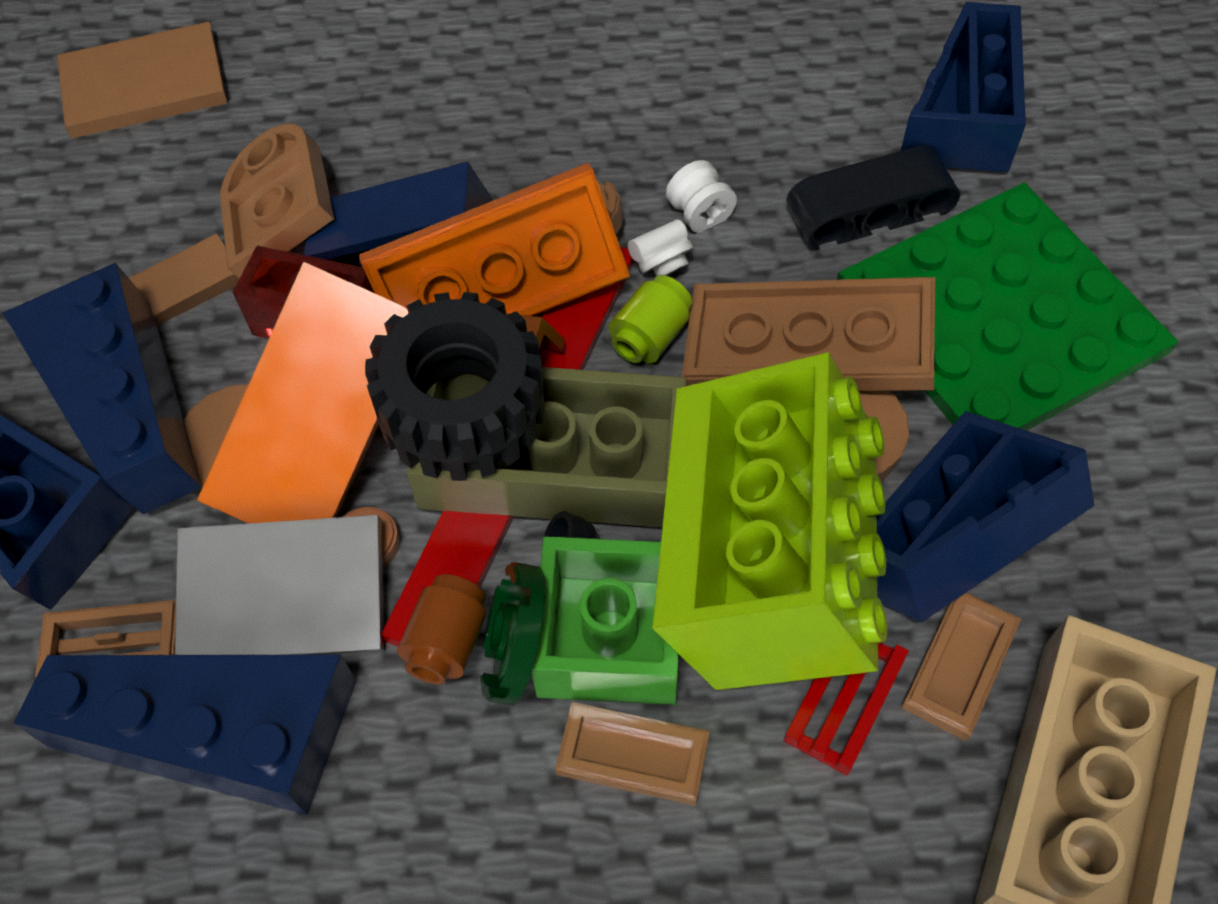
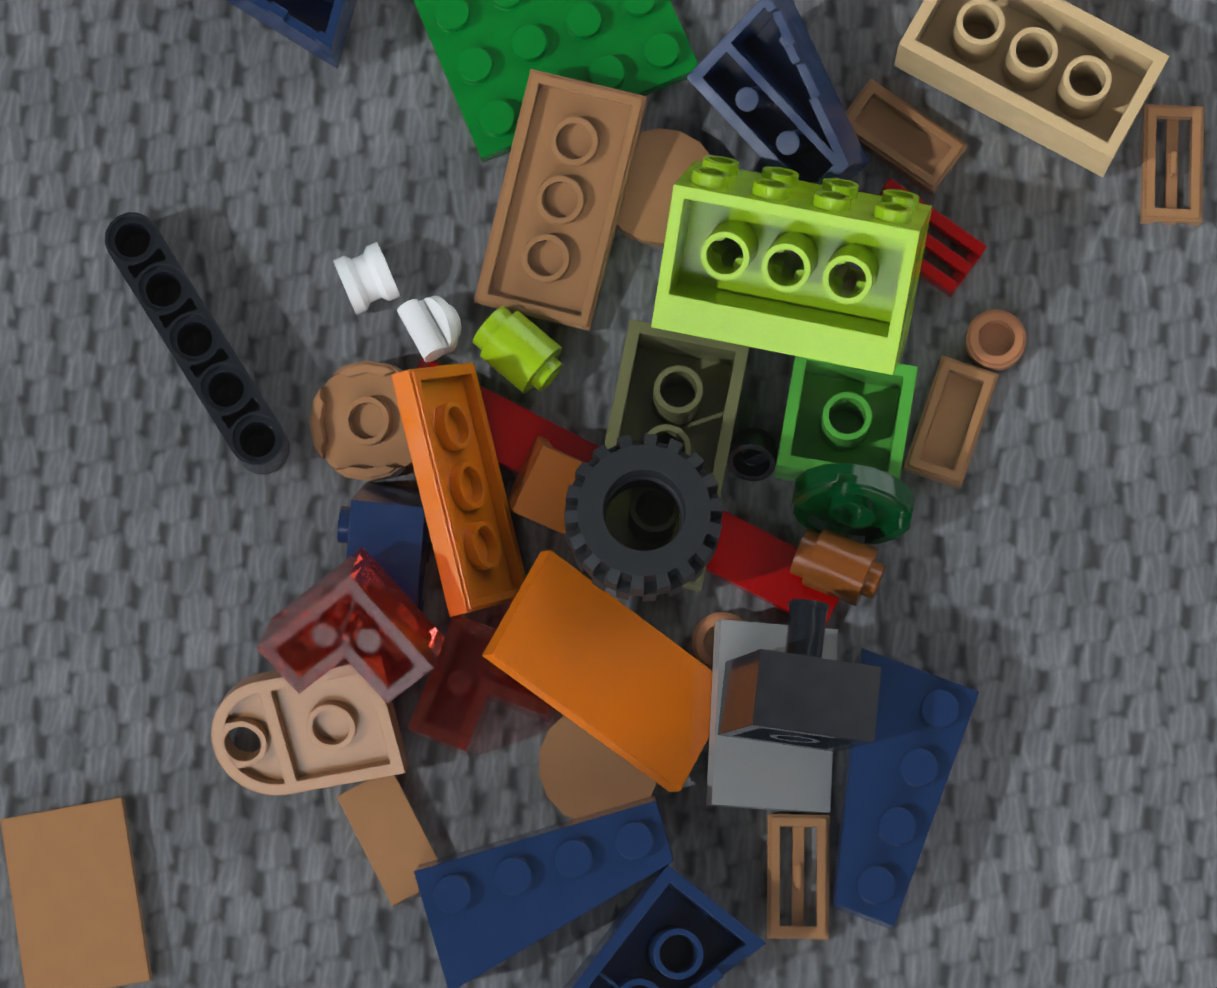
camera: 80 degrees left, 20 degrees up
black beam [786,146,961,251] -> none
none -> black beam [105,212,290,475]
none -> clear red brick [257,547,445,704]
none -> black brick [717,599,882,752]
none -> nougat tile [965,309,1026,371]

